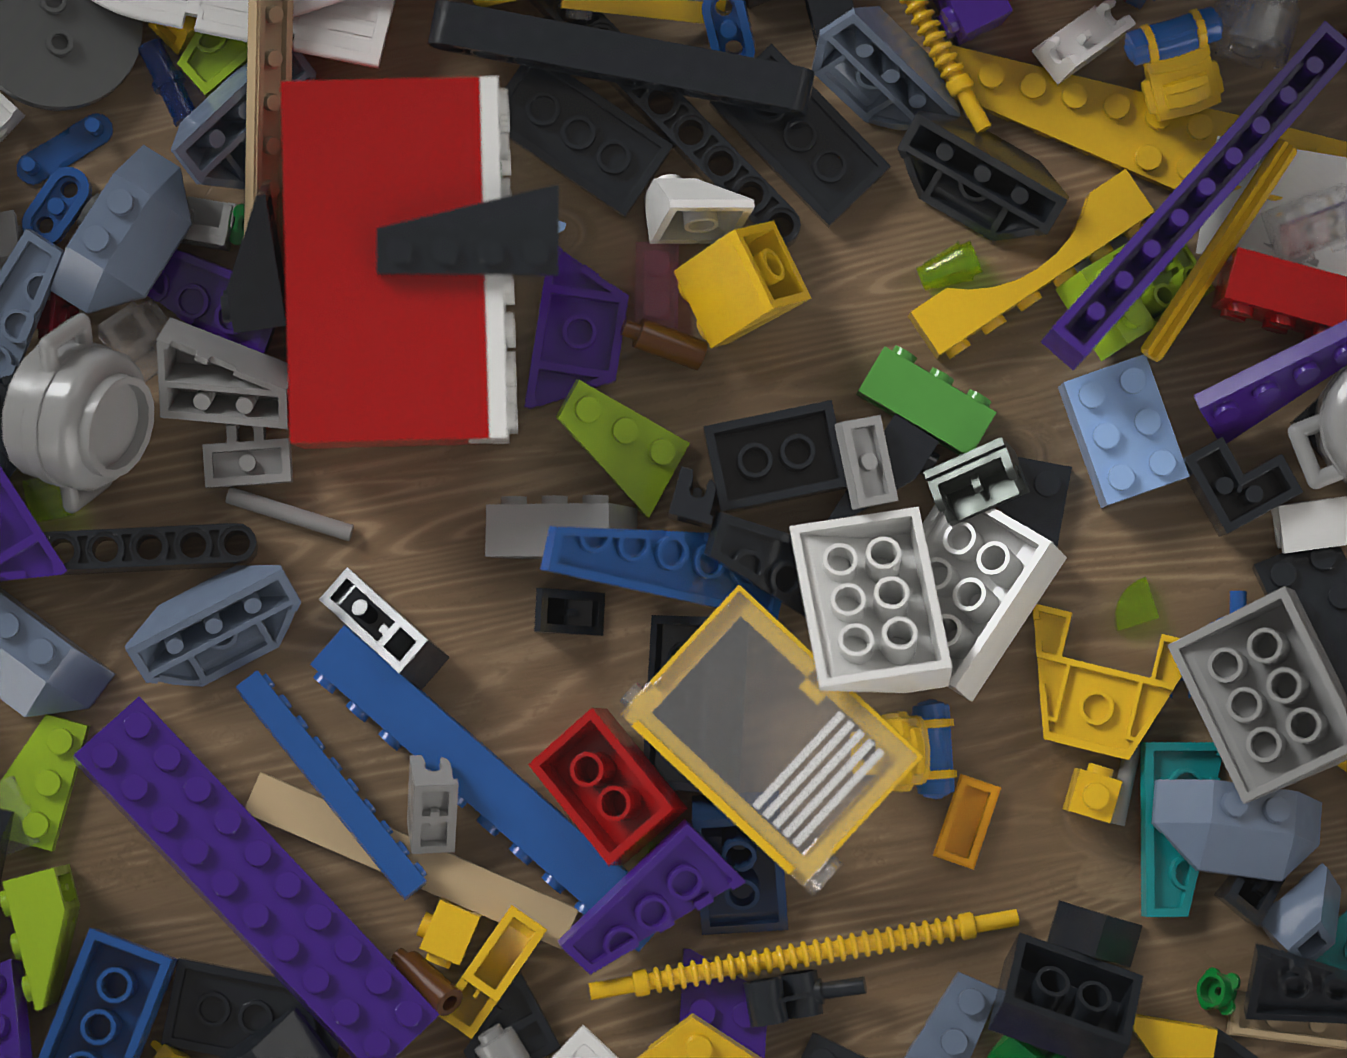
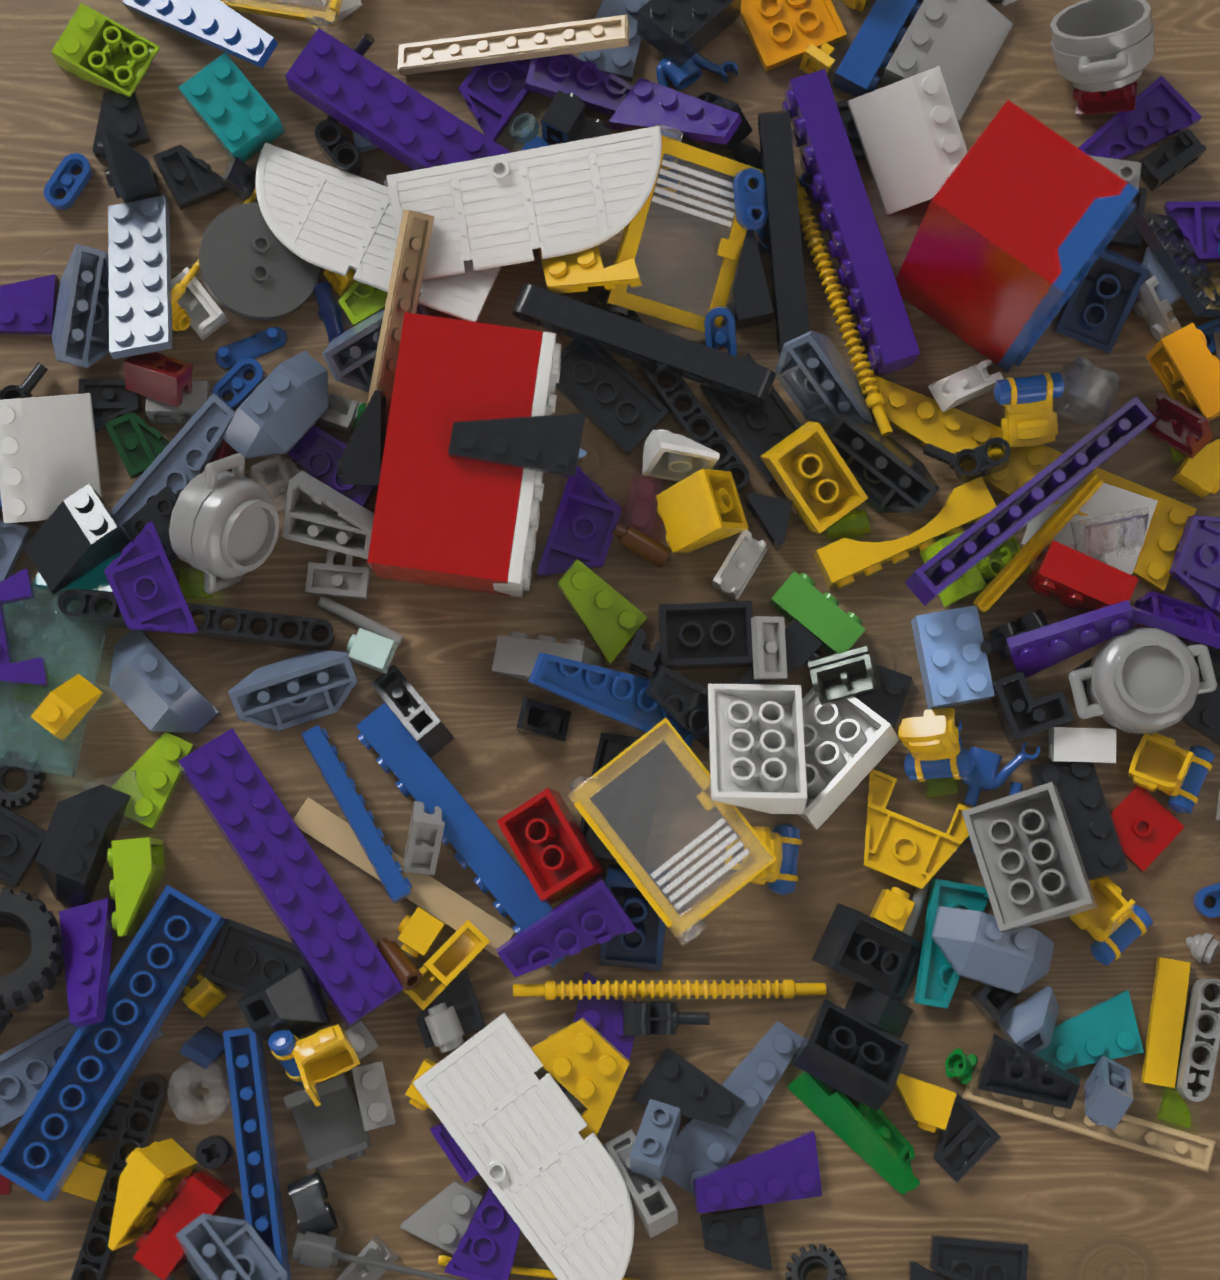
camera: 10 degrees right, 5 degrees down
light orange tile [932,774,1001,870] -> none
none -> light aqua brick [347,628,398,674]
none -> white hinge [711,530,768,601]
none -> black slope [743,492,793,551]
none -> yellow brick [760,421,868,534]
none -> black slope [812,903,922,1003]
none -> yellow piece [898,707,975,782]
none -> black beam [923,437,1011,482]
none -> blue piece [958,720,1040,807]
none -> black beam [980,609,1049,660]

